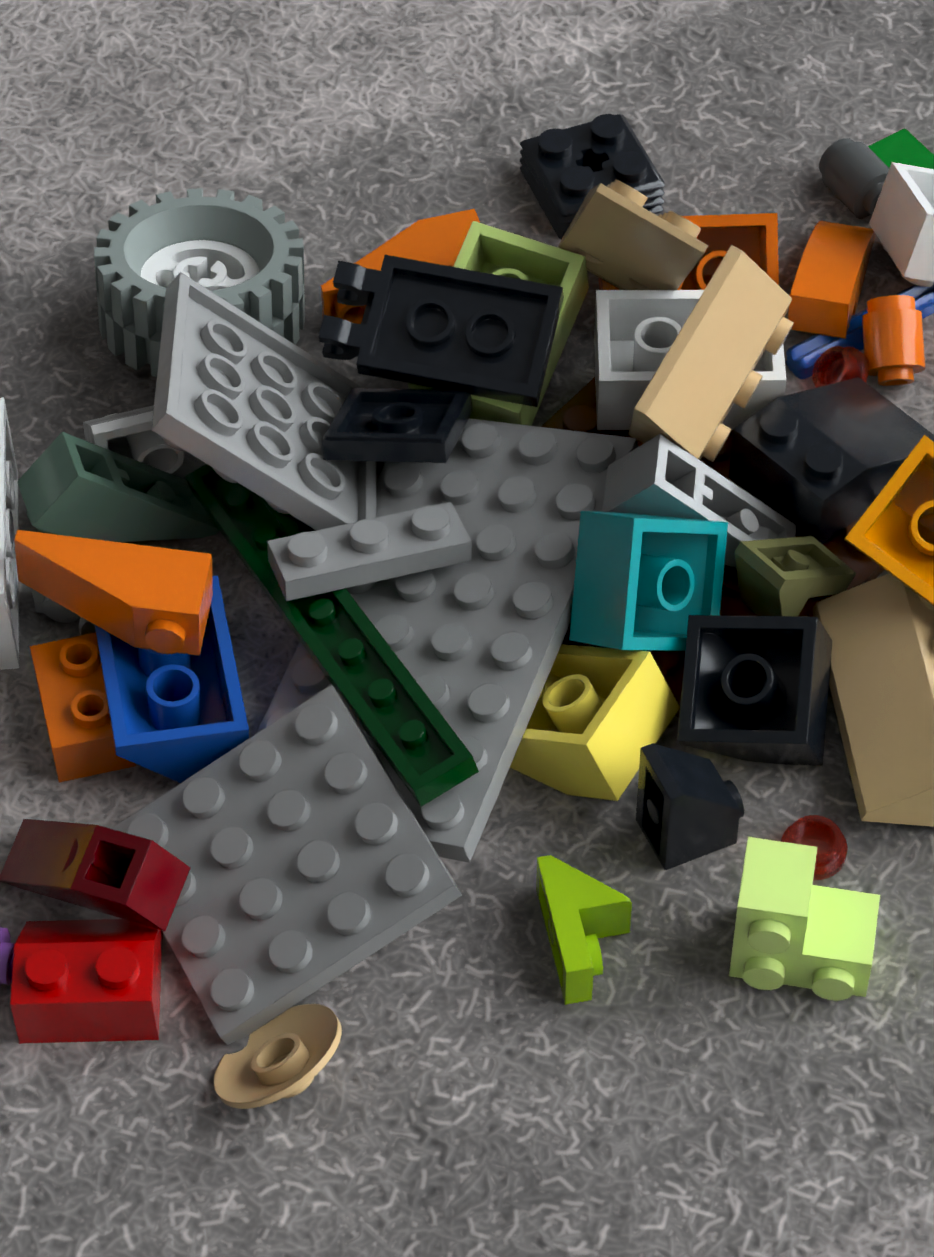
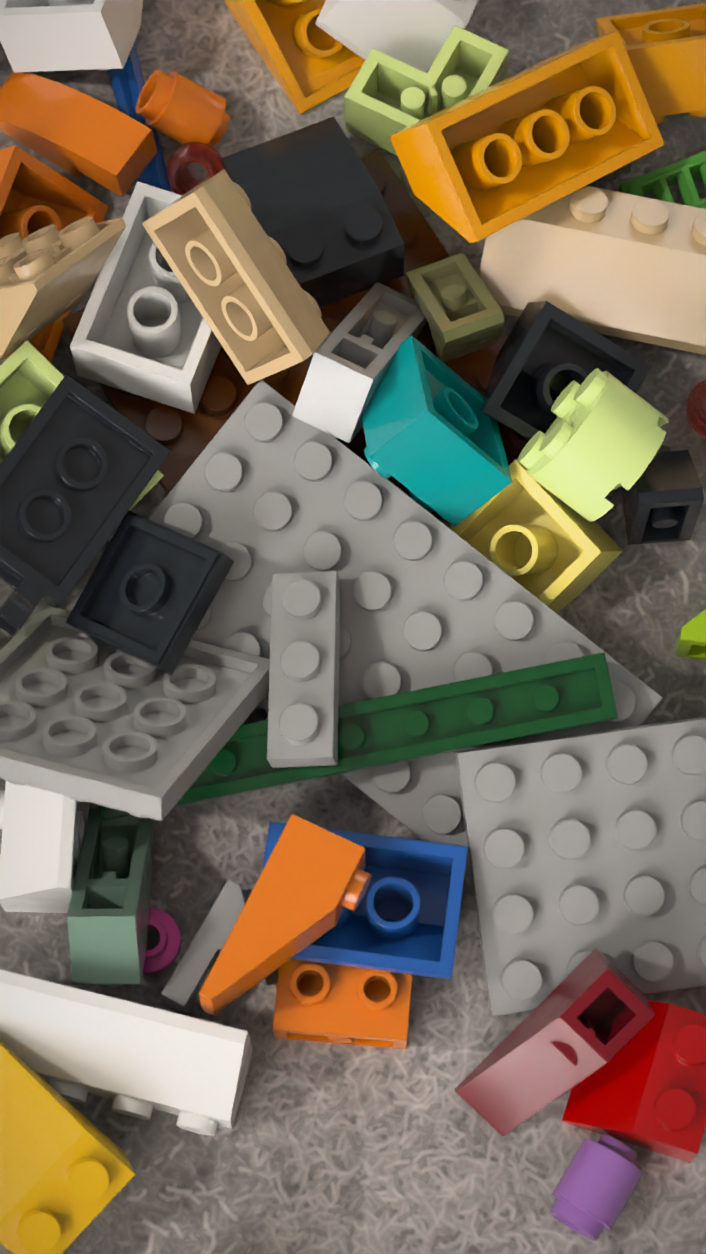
camera: 70 degrees left, 20 degrees up
none -> yellowish green brick [517,368,669,522]

